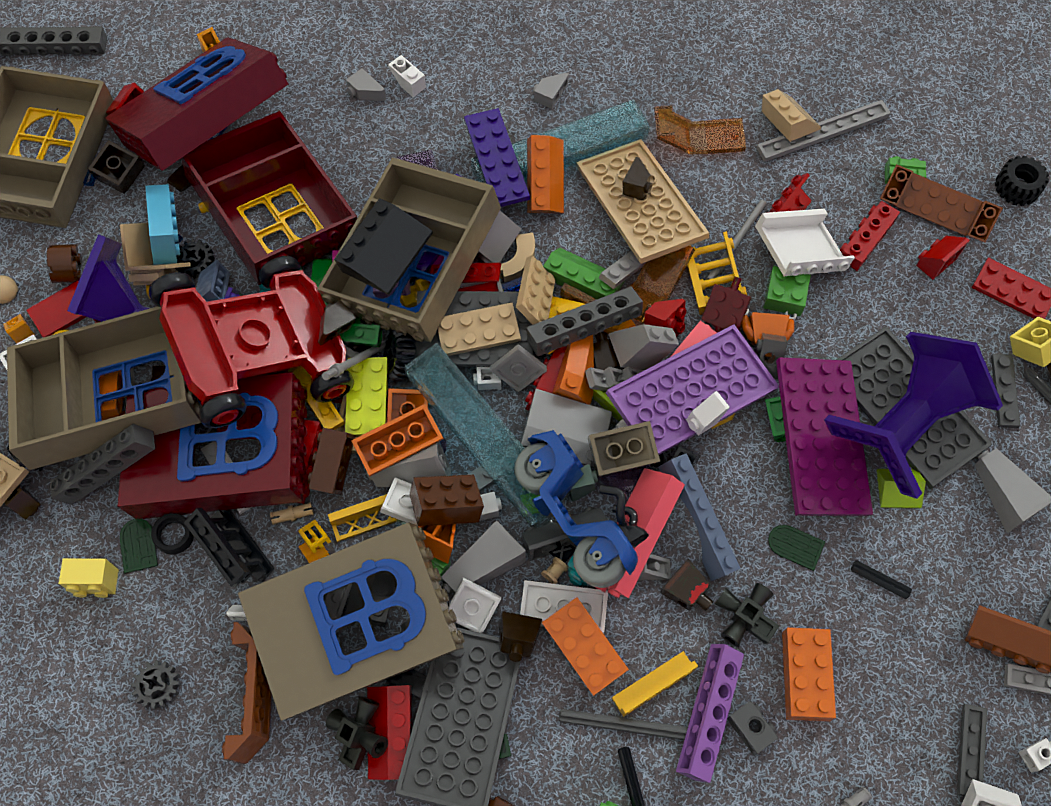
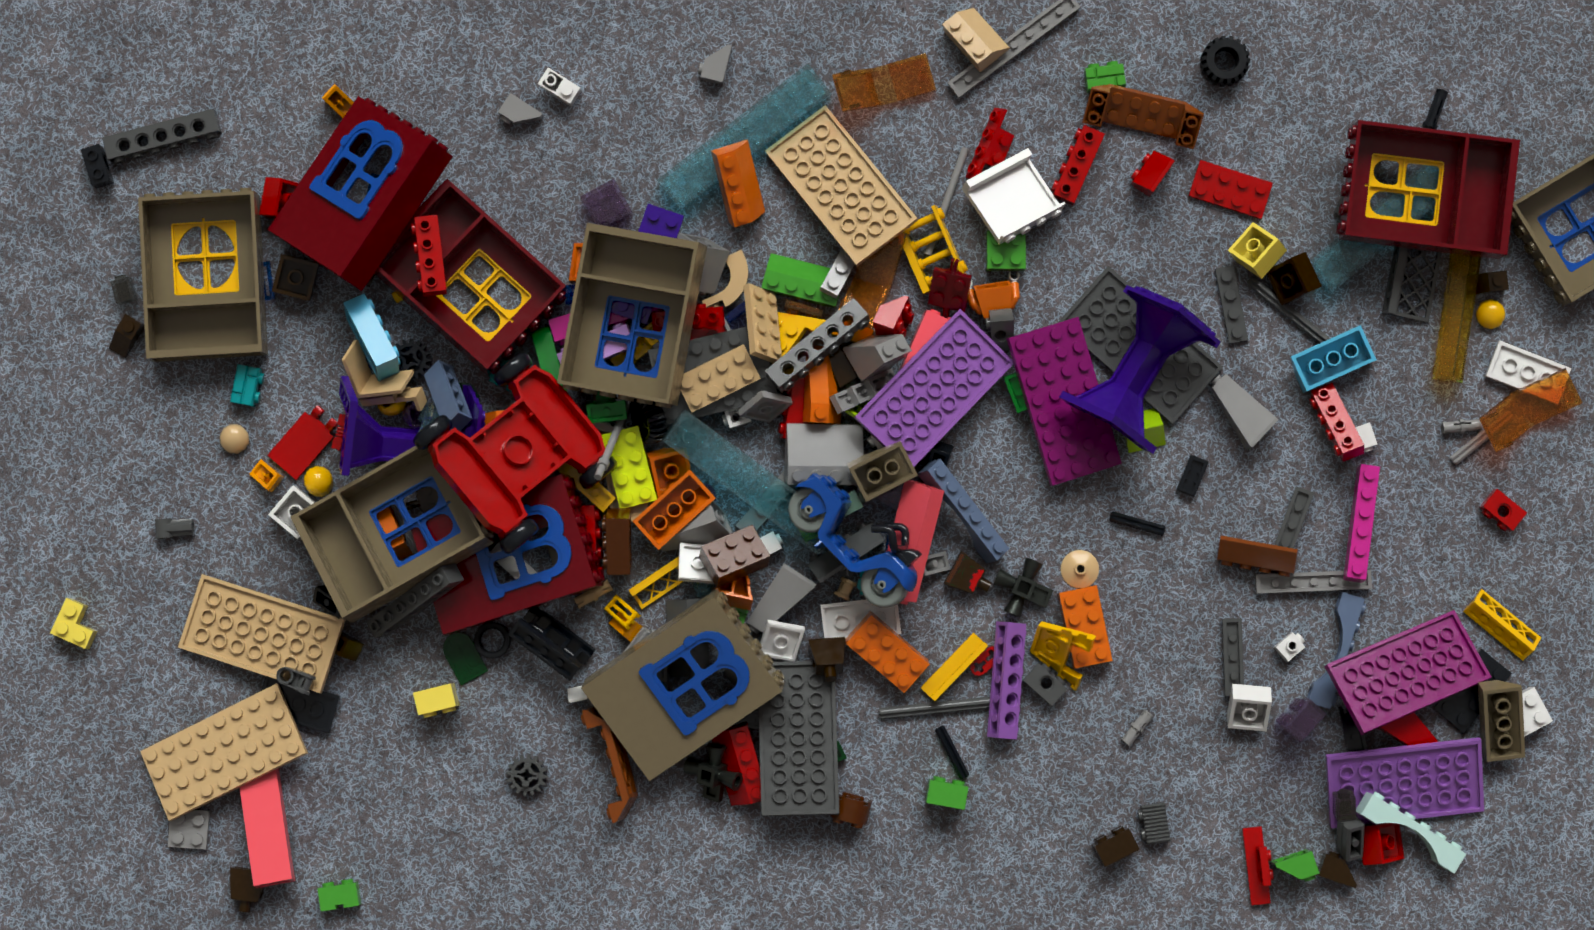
camera: 15 degrees left, 20 degrees up
reddish brown brick [47,244,82,283] -> none
slope [318,300,356,346] -> none
black slope [334,198,433,295] -> none
dark purple plate [464,108,530,207] -> none
dark brown slope [623,157,652,200] -> none
white slope [686,391,730,436] -> none
dark green window [768,525,825,571] -> none
none -> teal brick [230,364,265,407]
none -> red brick [411,215,447,297]
none -> red beam [970,646,994,676]
none -> yellow wing [1030,621,1096,691]
none -> tan dish [1061,550,1099,588]
none -> black plate [1176,455,1208,497]

